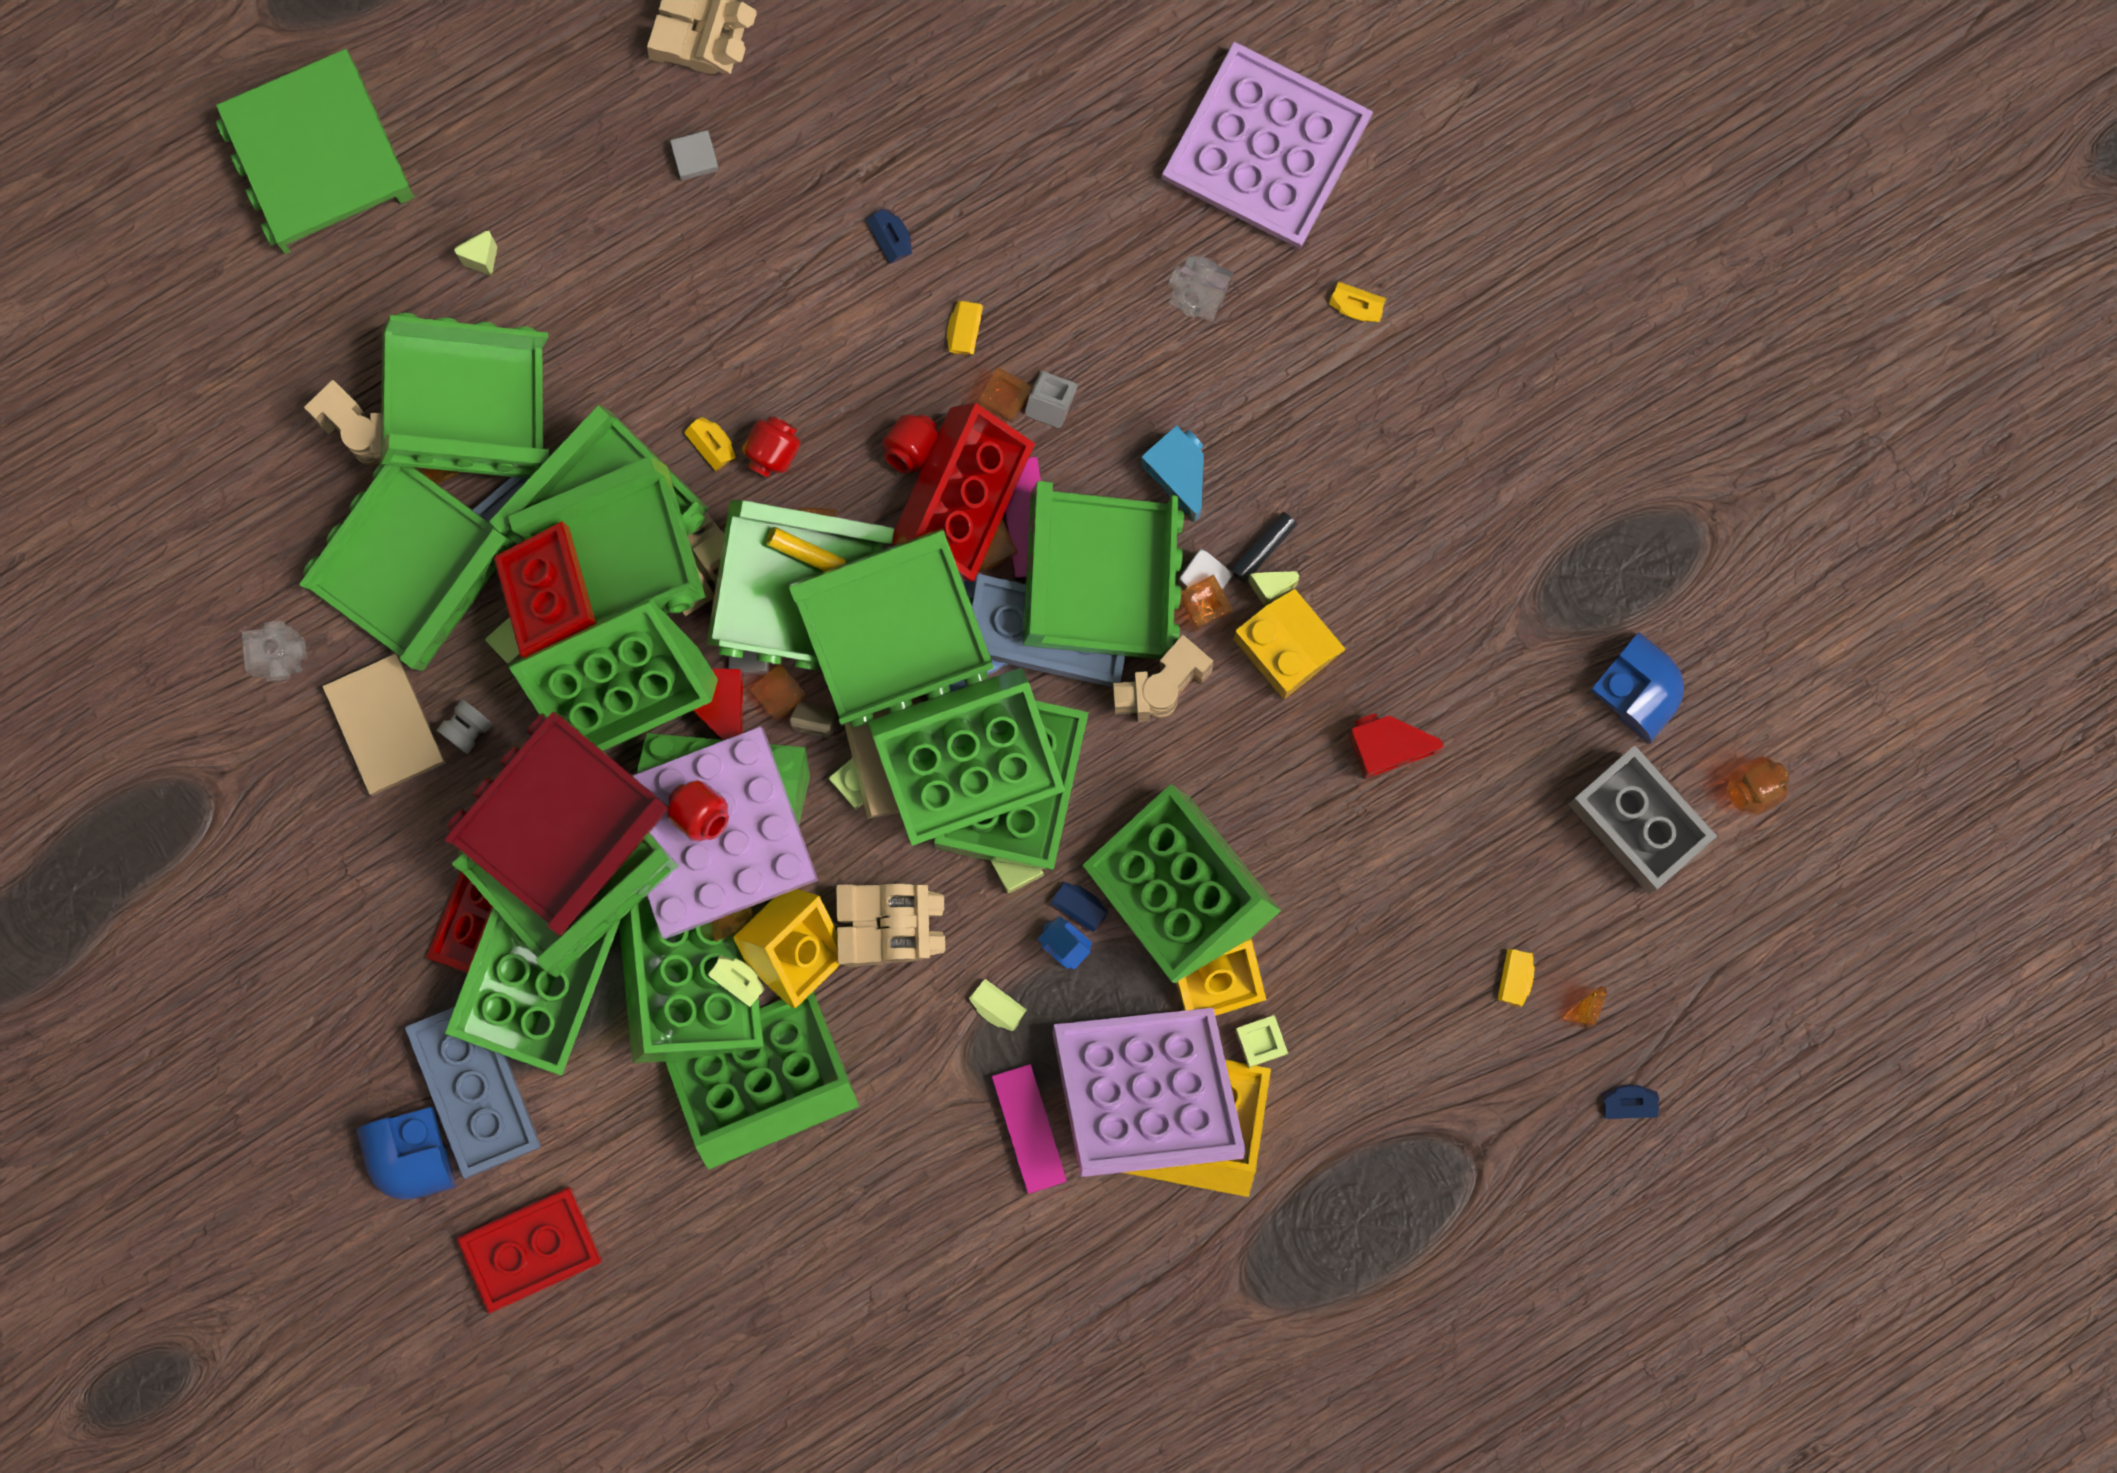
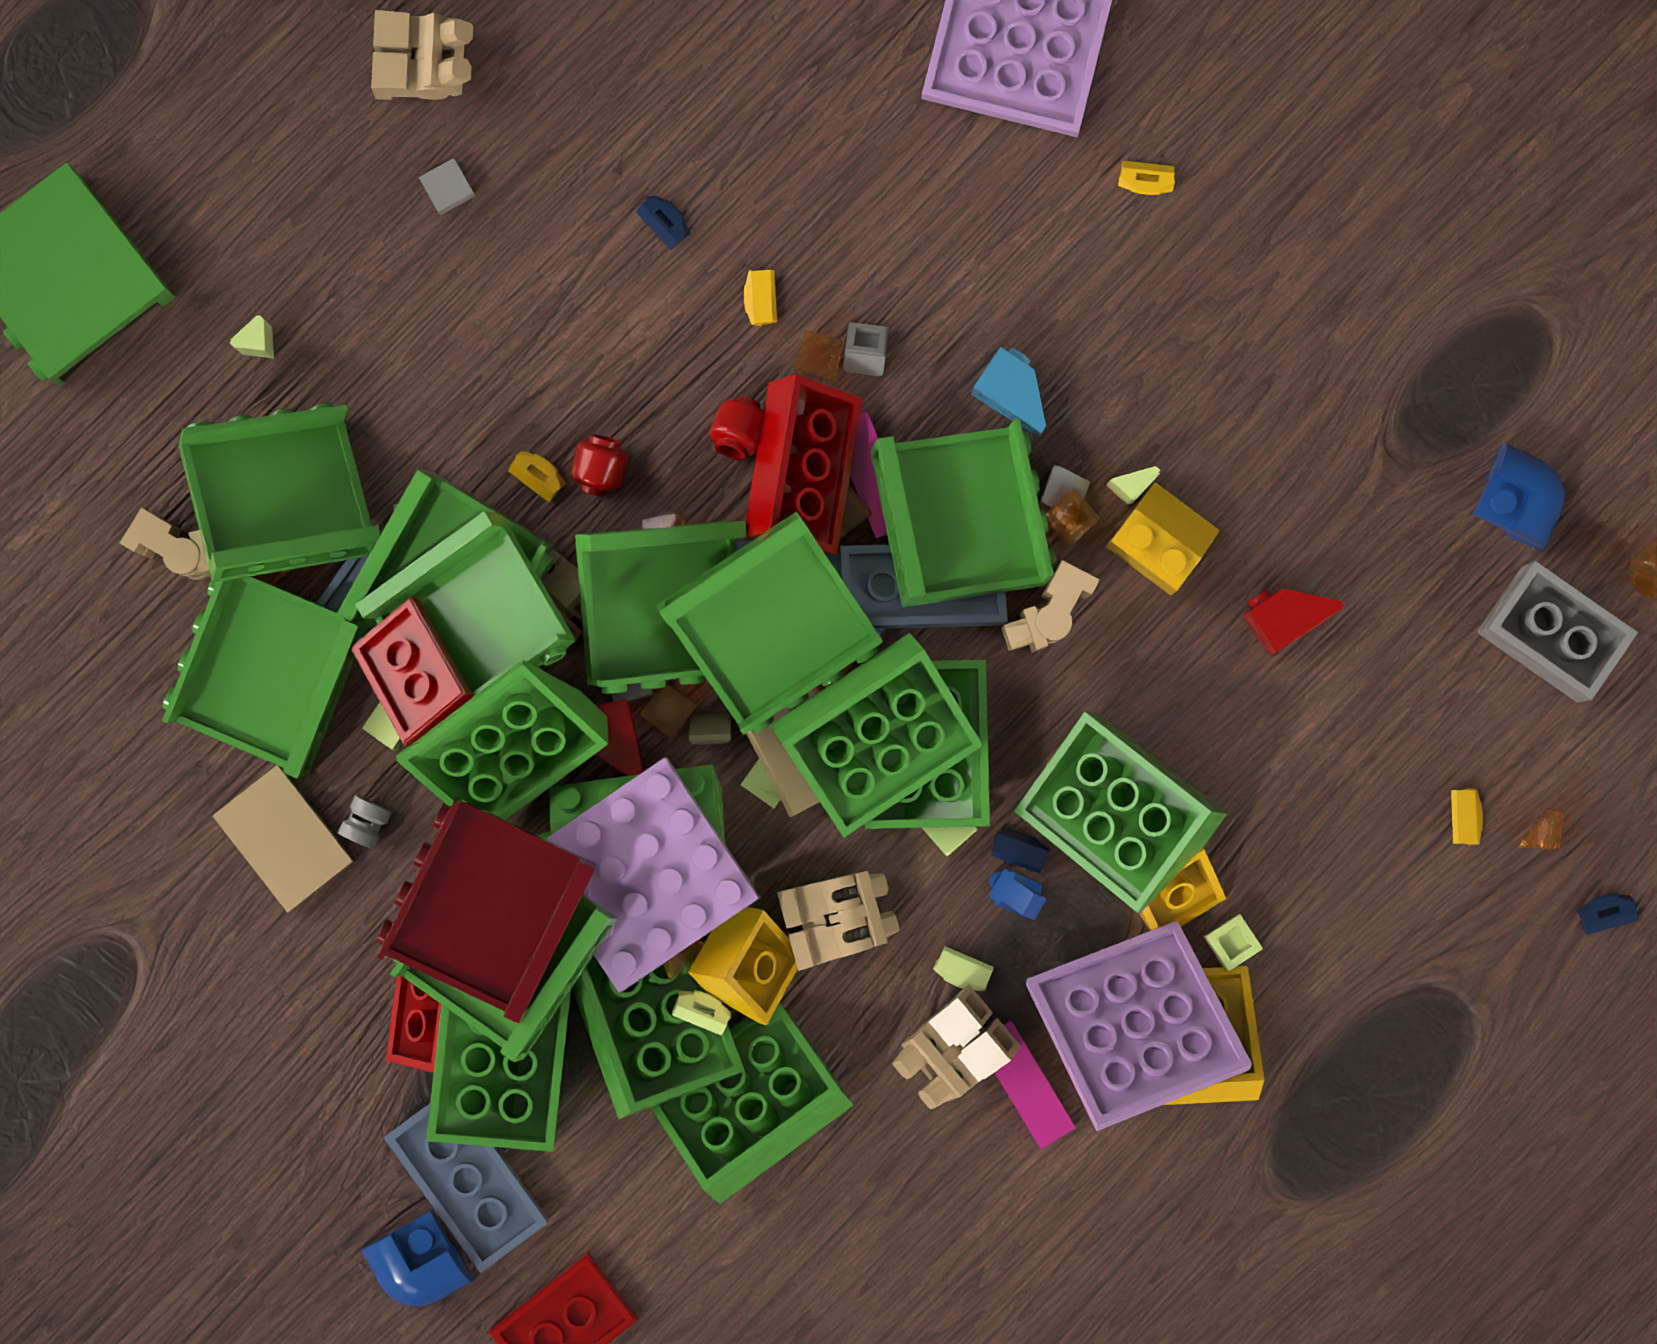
camera: 15 degrees left, 5 degrees up
clear brick [242,621,307,681] -> none
red head [667,780,729,842] -> none
yellow piece [766,527,846,571] -> none
clear brick [1168,254,1234,322] -> none
black piece [1230,512,1297,583] -> none
none -> tan hips [892,985,1021,1109]

